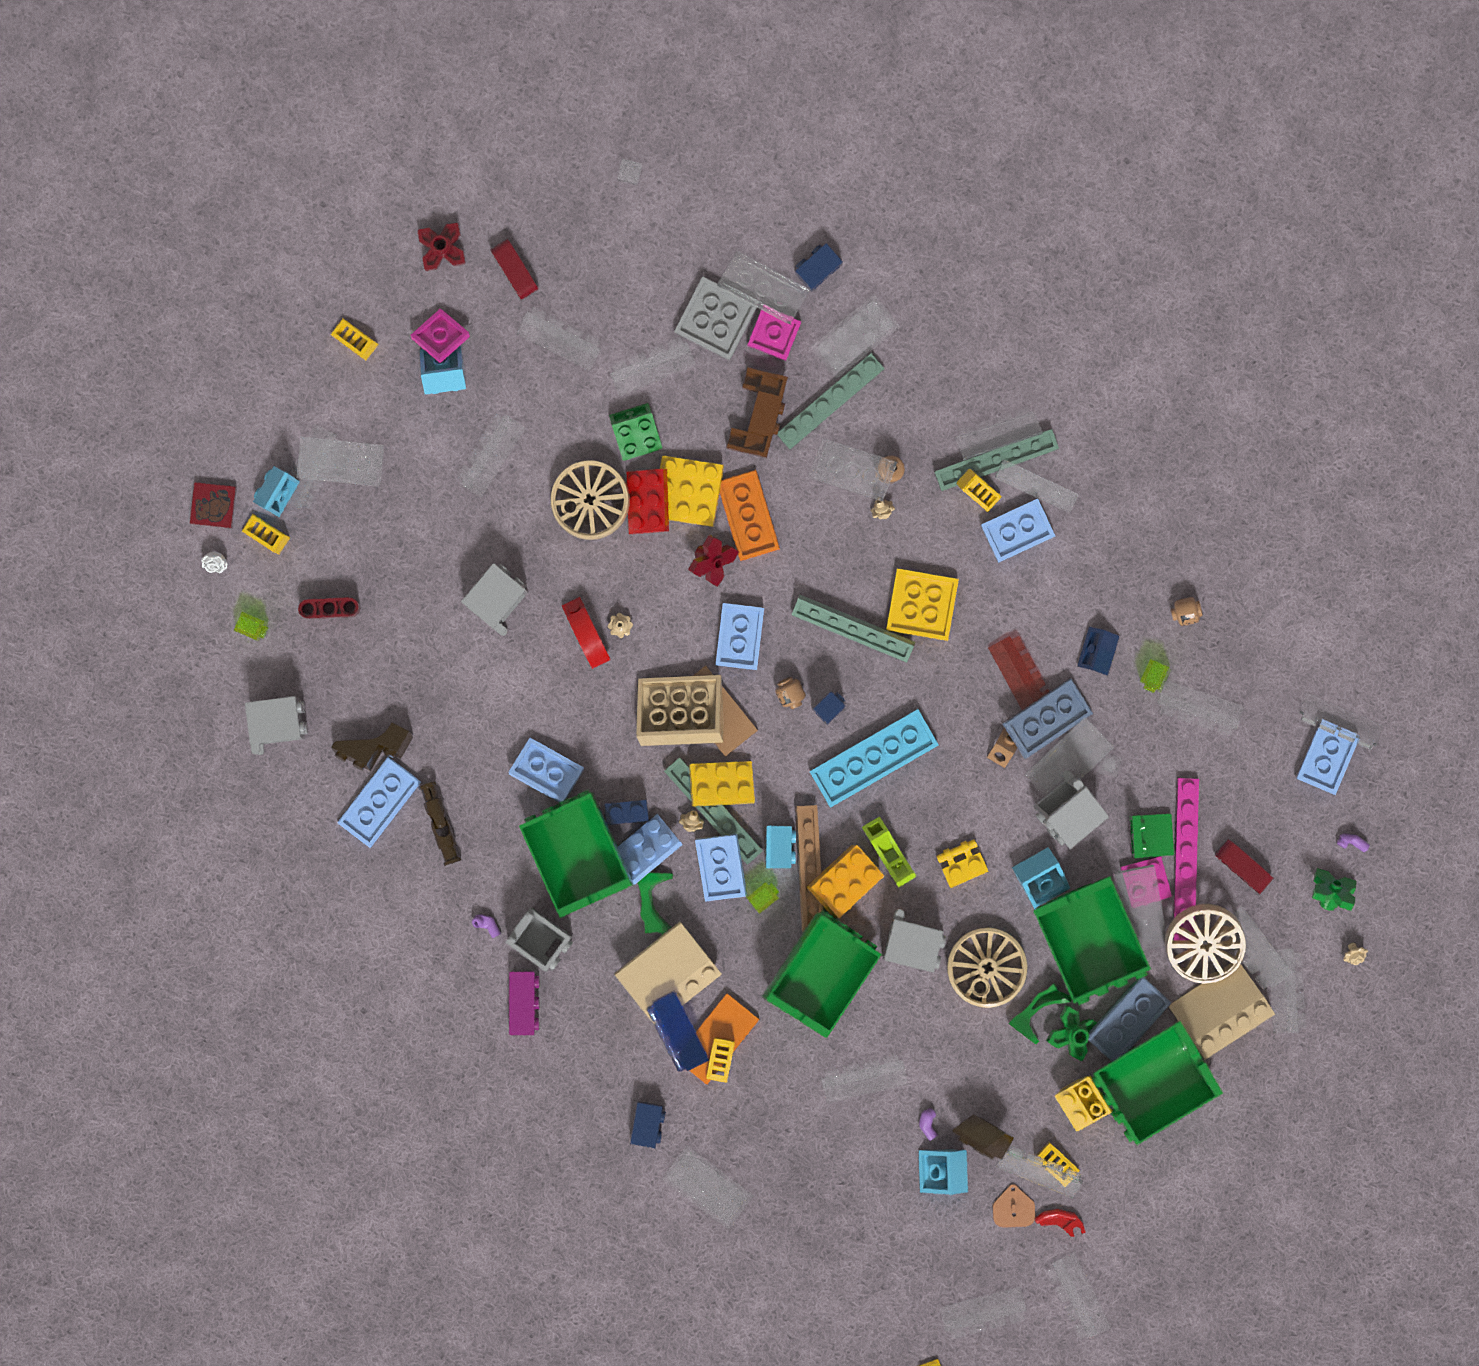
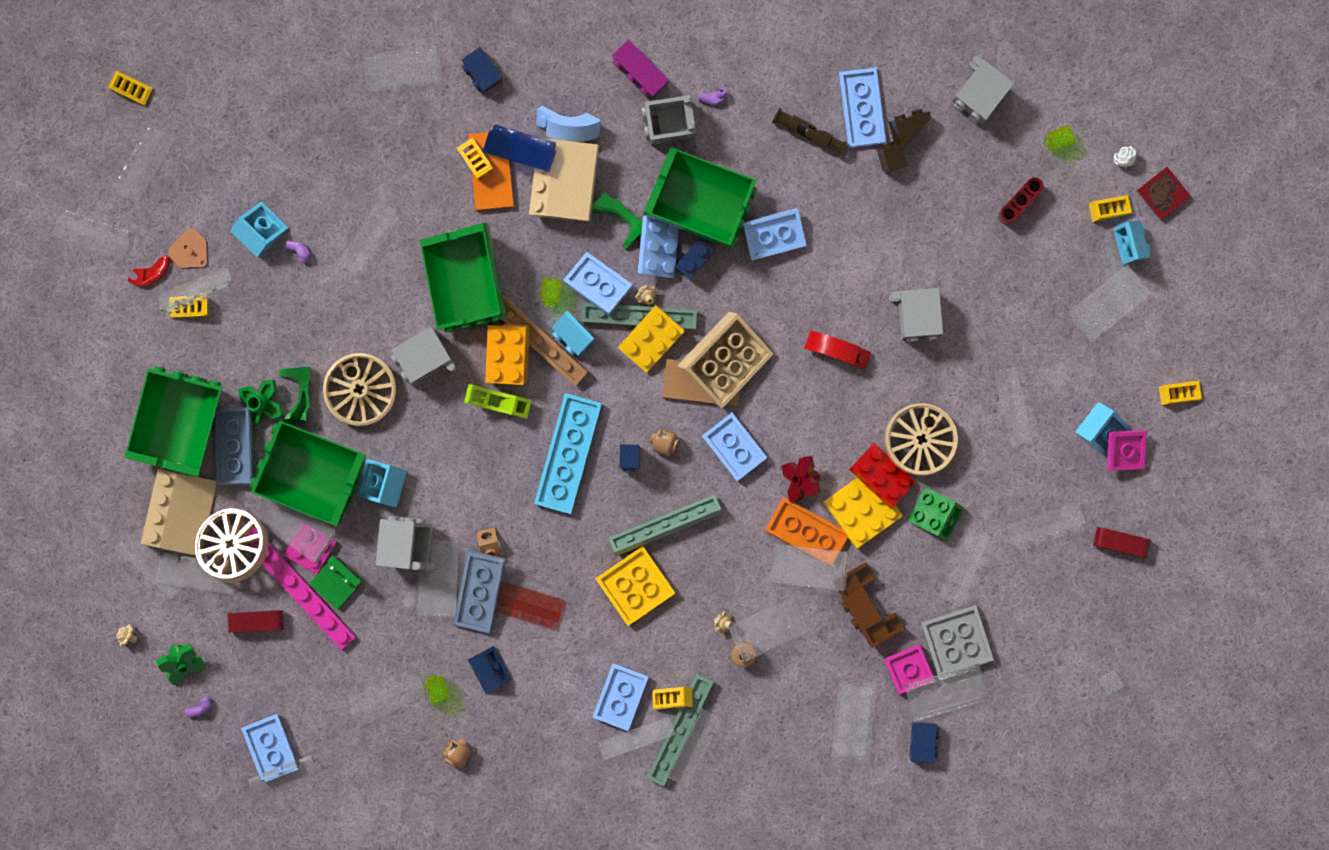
camera: 135 degrees right, 0 degrees up
dark red plant [417,223,466,271] -> none
tan plant [607,613,633,638] -> none
sand green plate [777,353,885,450] -> none
yellow plate [936,839,989,888] -> none
dark brown slope [952,1114,1014,1160] -> none
yellow slope [1055,1076,1112,1131] -> none
none -> light blue arch [536,106,601,142]
none -> clear tile [770,544,849,591]

